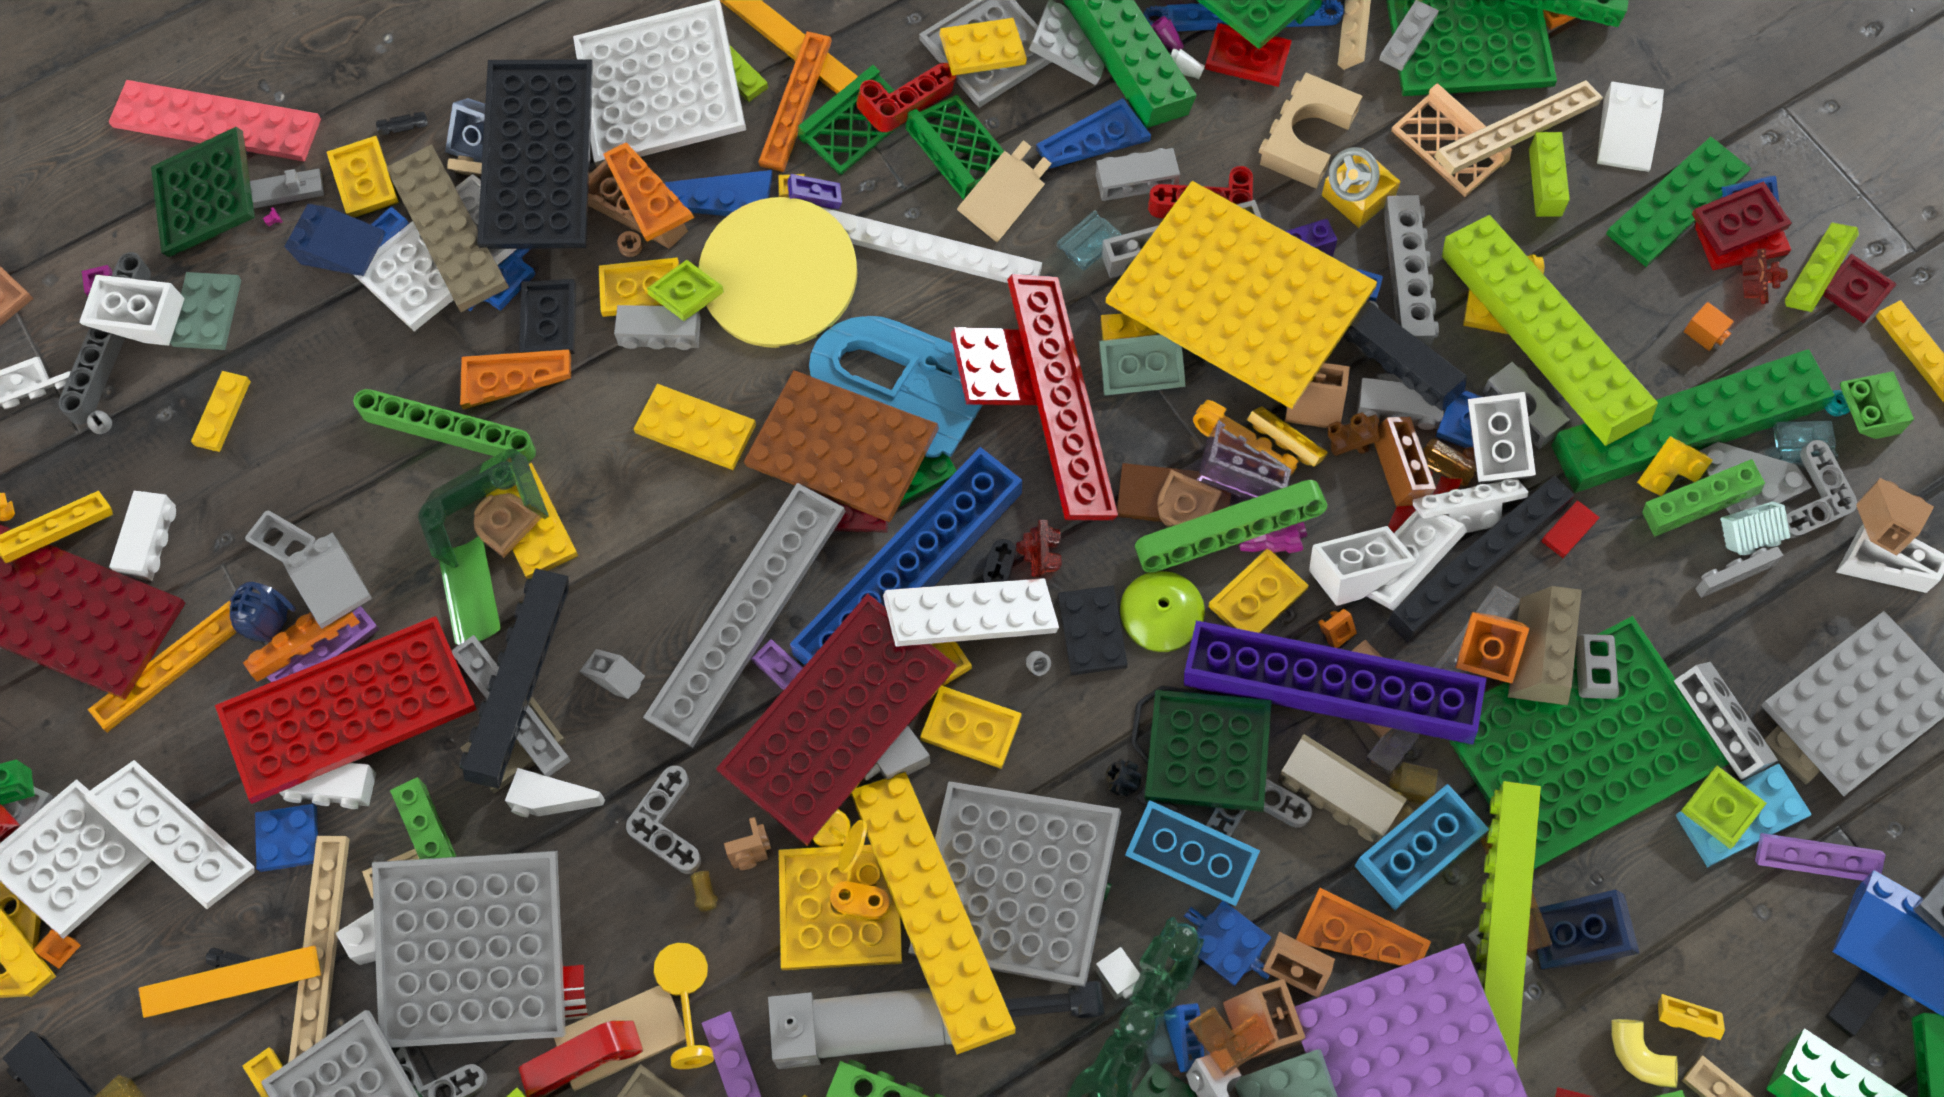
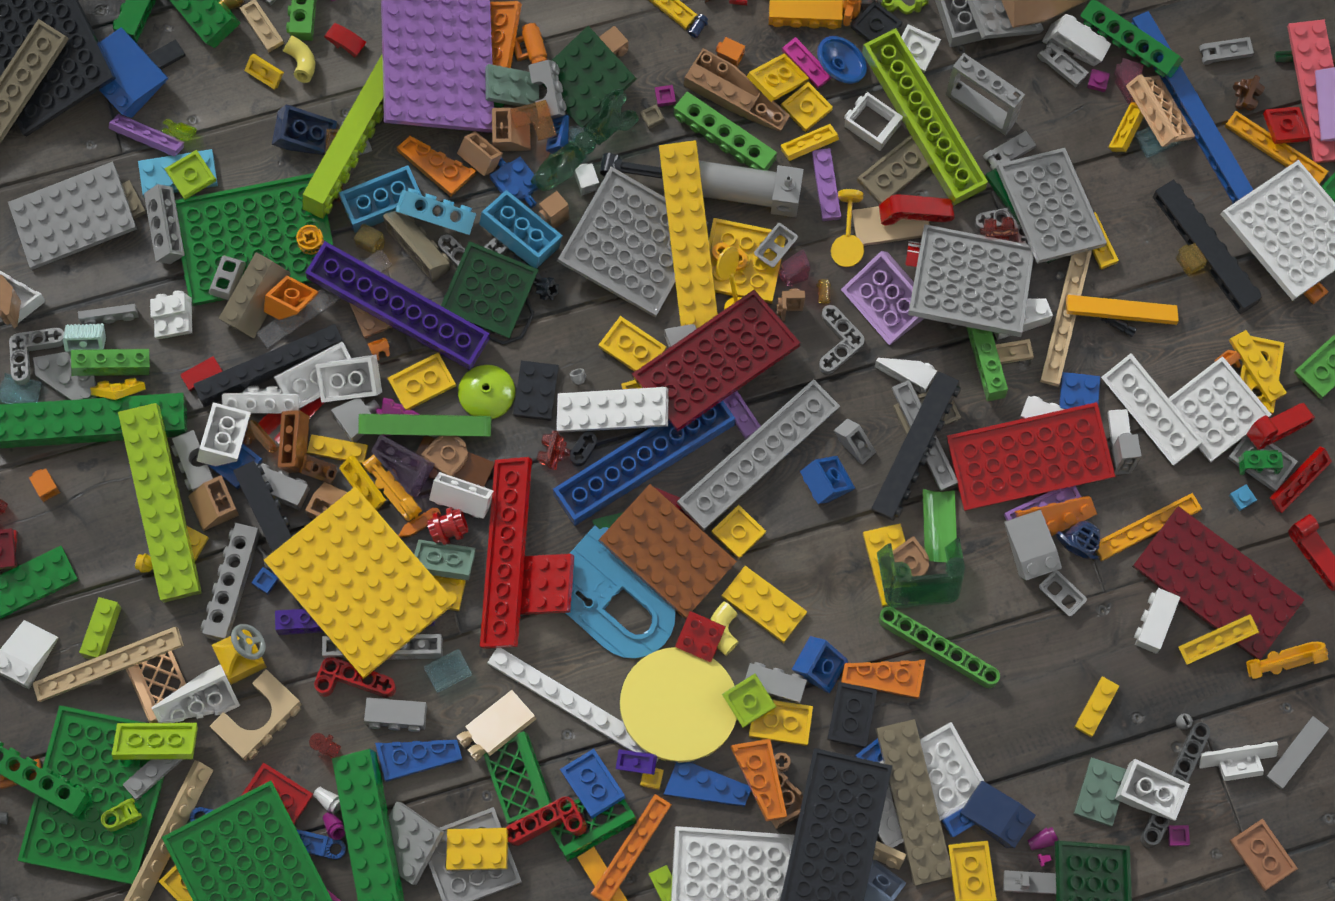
camera: 170 degrees left, 5 degrees up
none -> lime plate [112,723,198,760]
none -> white plate [150,291,192,339]
none -> white wedge [152,664,240,723]
none -> clear neon green plate [161,119,197,141]
none -> medium nougat slope [188,476,239,531]
none -> light orange wheel [296,225,324,255]
none -> yellow plate [307,434,368,465]
none -> clear red hips [309,733,341,758]
none -> light grey torso [331,398,380,442]
none -> medium azure brick [396,188,476,235]
none -> orange piece [398,508,441,538]
none -> red piece [427,507,468,545]
none -> white brick [429,472,494,519]
none -> medium nougat brick [539,191,569,229]
none -> blue plate [560,748,626,819]
none -> red hinge [675,611,726,662]
none -> yellow plate [711,505,766,559]
none -> light yellow cylinder [711,601,739,656]
none -> light grey piece [754,223,798,268]
none -> clear pink slope [779,250,810,286]
none -> blue slope [792,636,848,693]
none -> blue slope [800,456,855,504]
none -> lavender slope [841,251,924,345]
none -> clear red hips [980,217,1018,241]
none -> magenta cone [1027,827,1058,851]
none -> white tile [1108,409,1130,447]
none -> light grey brick [1110,433,1141,475]
none -> dark azure plate [1229,484,1257,511]

